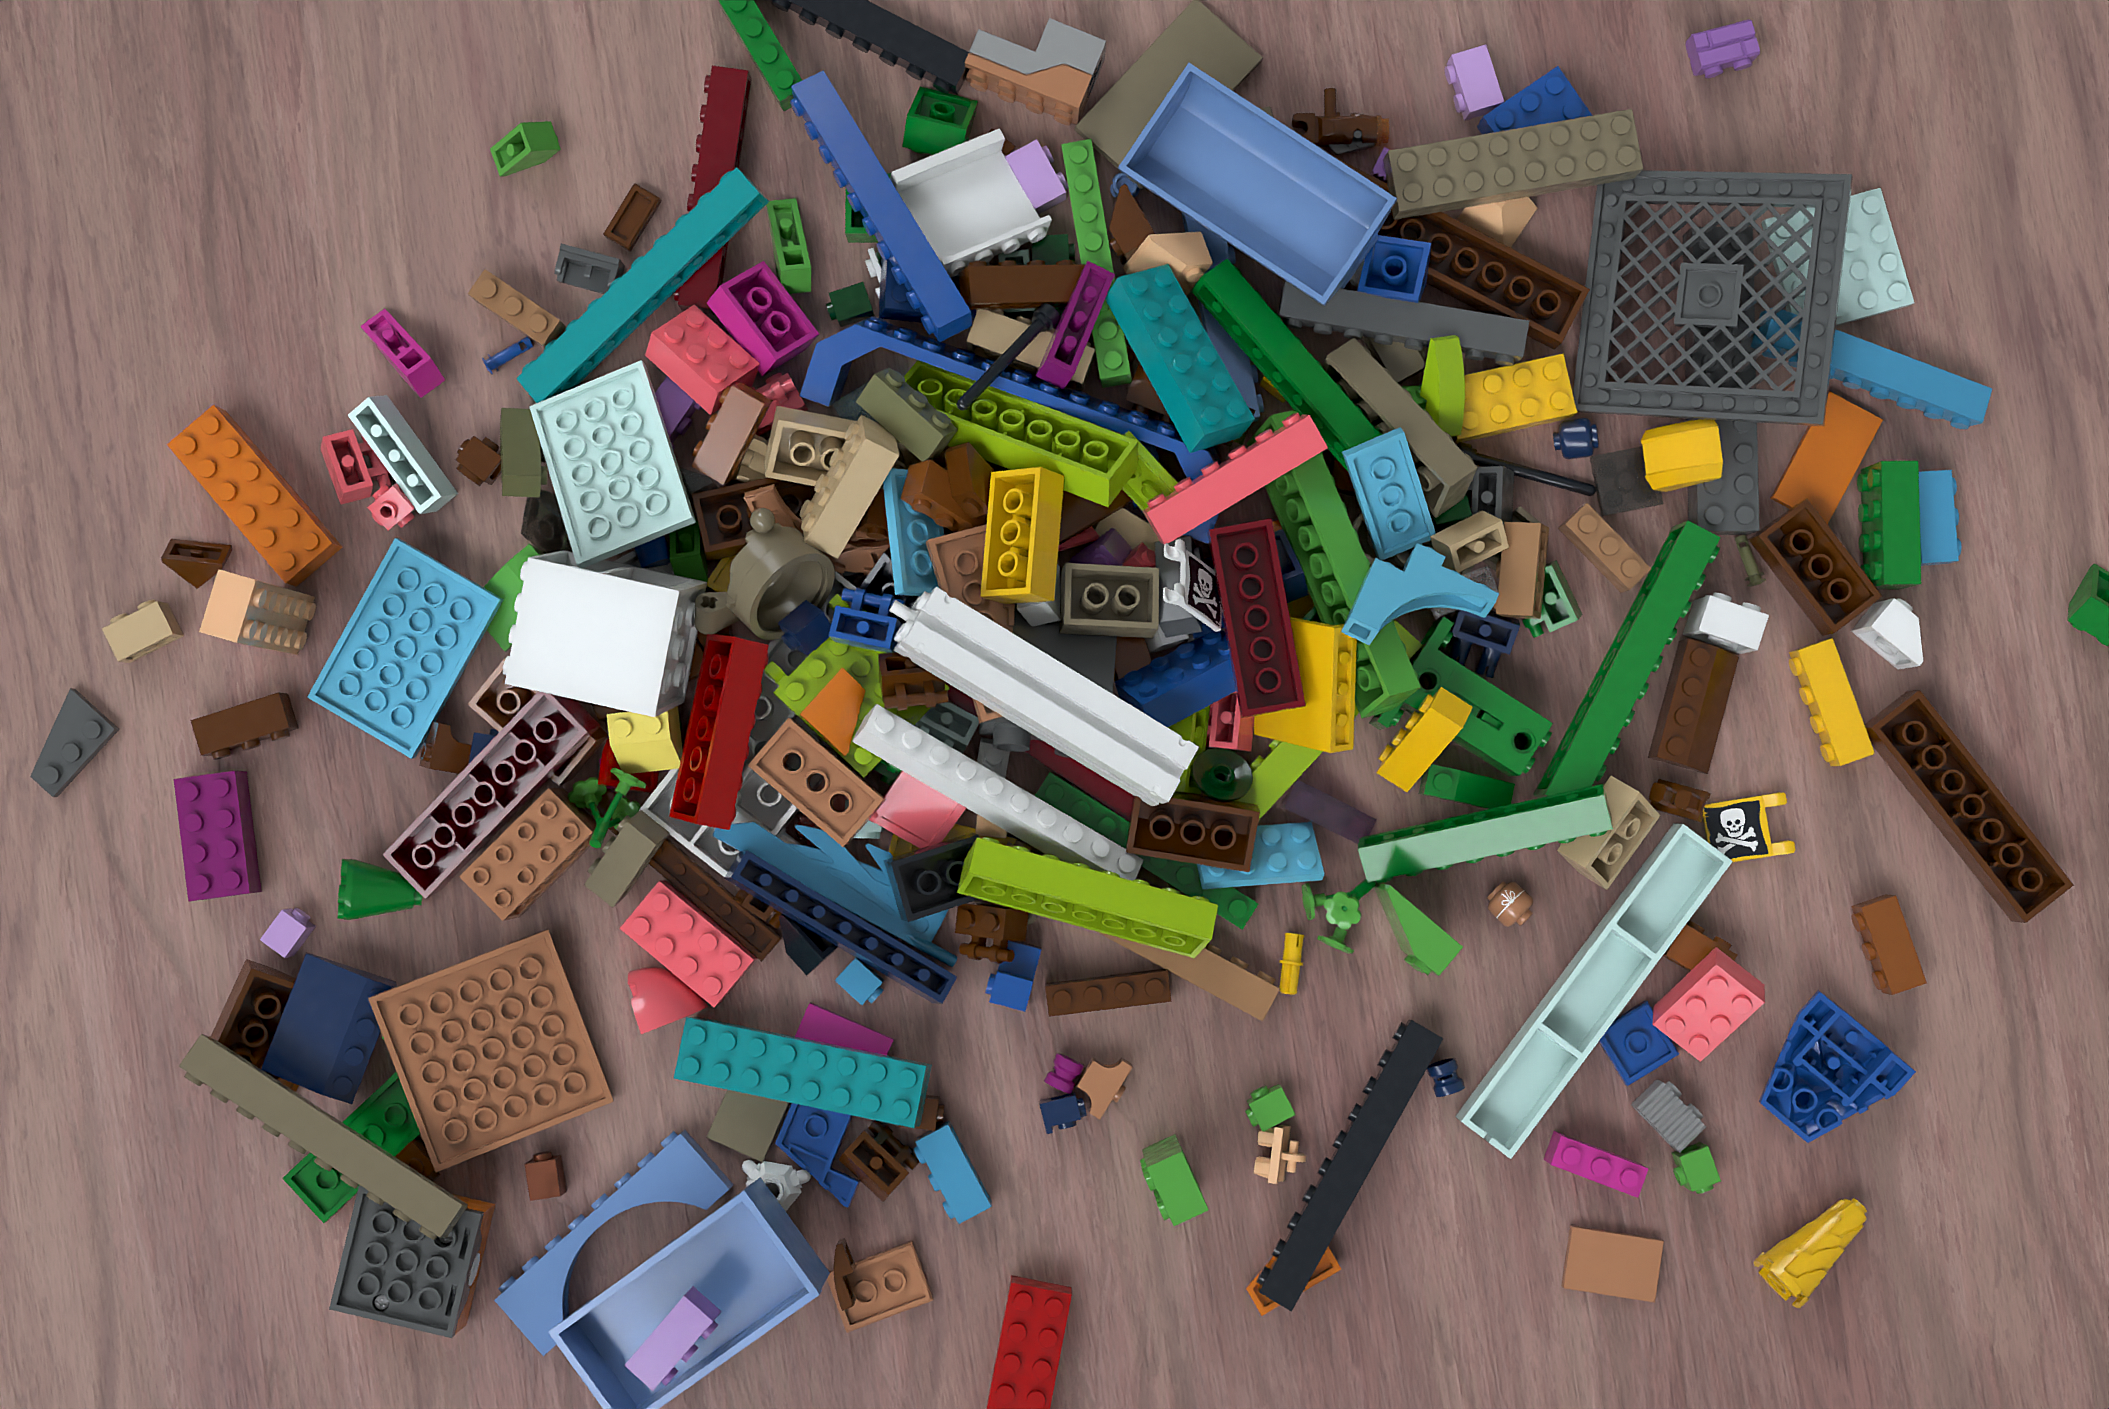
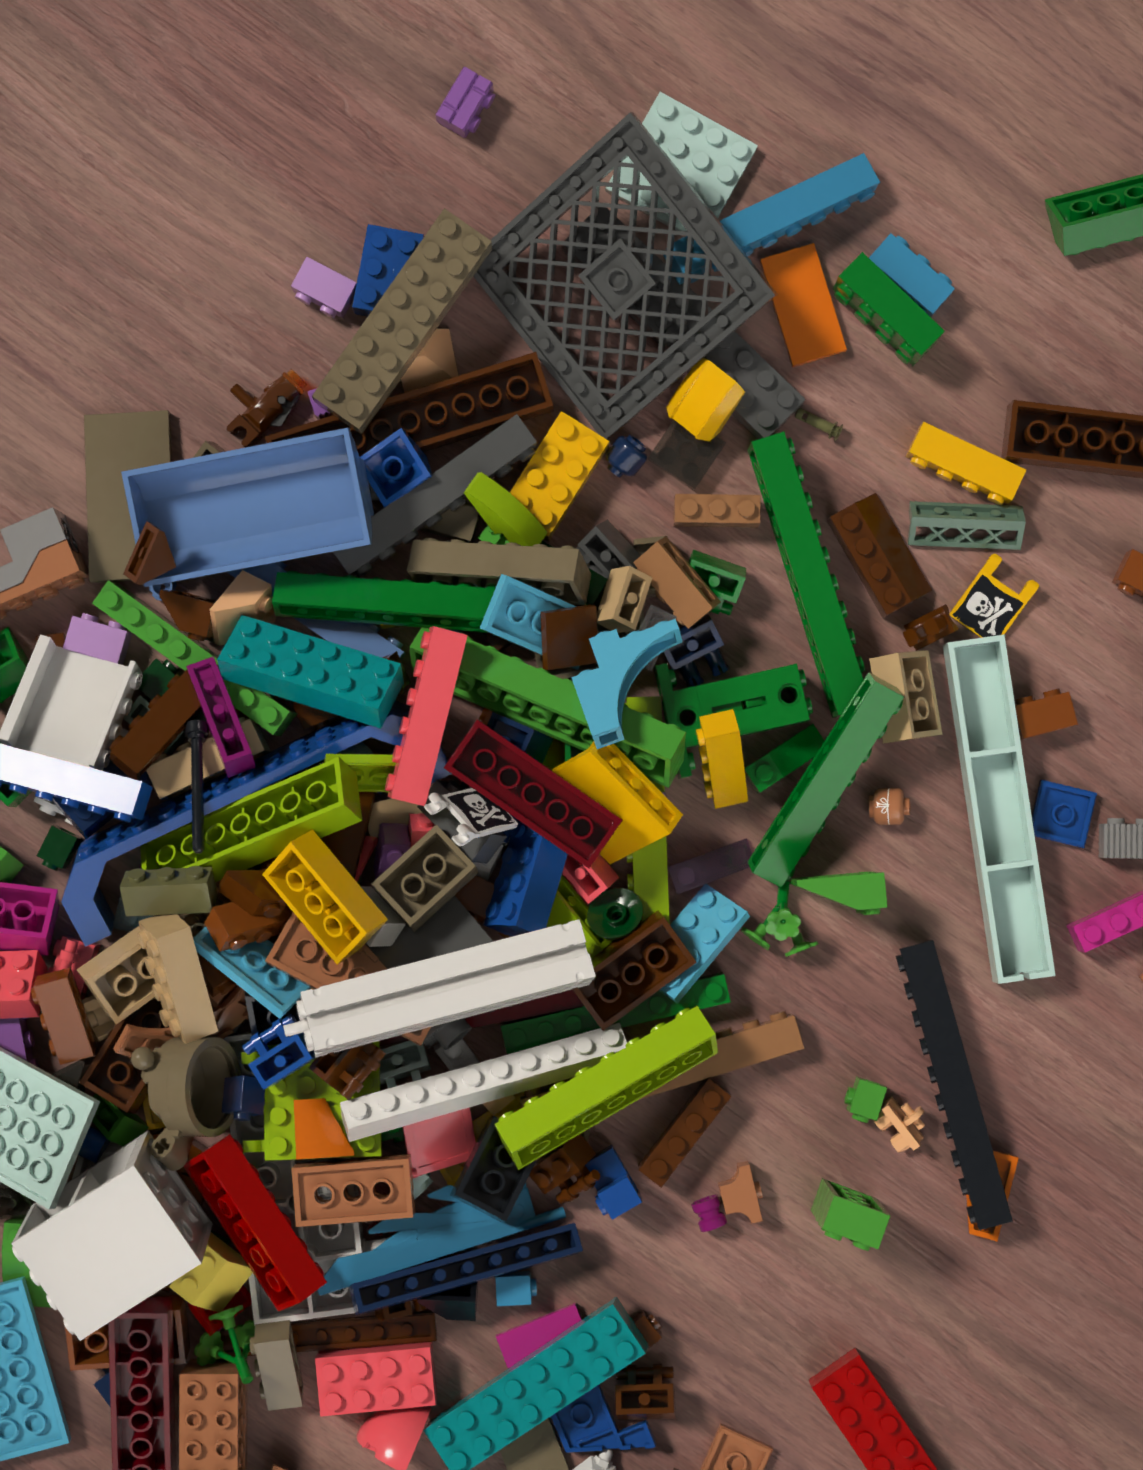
camera: 40 degrees left, 0 degrees up
reddish brown brick [419,722,472,774] -> none
dark azure brick [913,1121,992,1224] -> none
dark blue brick [1039,1092,1087,1134] -> none
yellow axle [1279,933,1305,995] -> none
dark blue wheel [1427,1058,1465,1097] -> none
black piece [1457,442,1596,496] -> none
coral brick [1652,947,1765,1062] -> none
white brick [1683,592,1769,654] -> none
reddish brown slope [1748,499,1883,636] -> none
white slope [1851,598,1923,669] -> none
none -> reddish brown slope [123,521,176,585]
none -> reddish brown tile [540,605,597,670]
none -> sand green fence [907,501,1026,550]

